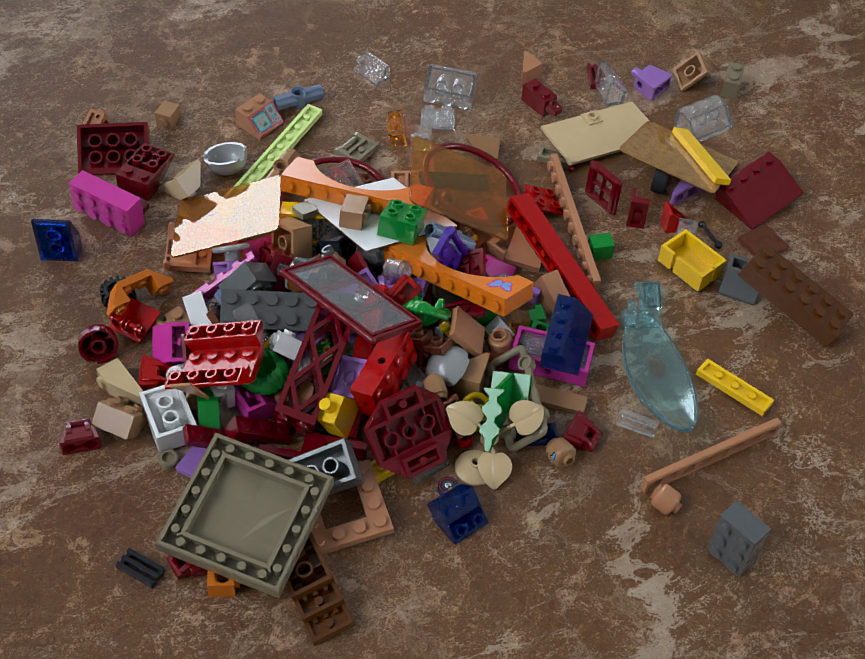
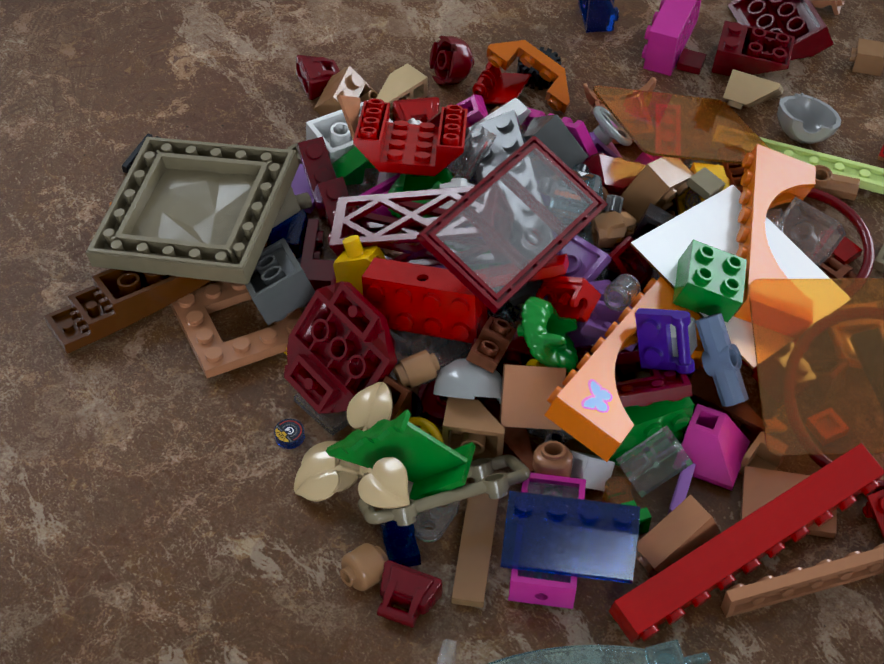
camera: 85 degrees right, 0 degrees up
medium nougat brick [339,194,371,231] -> none
clear blue slope [427,483,489,545] -> none
green brick [588,233,615,260] -> none

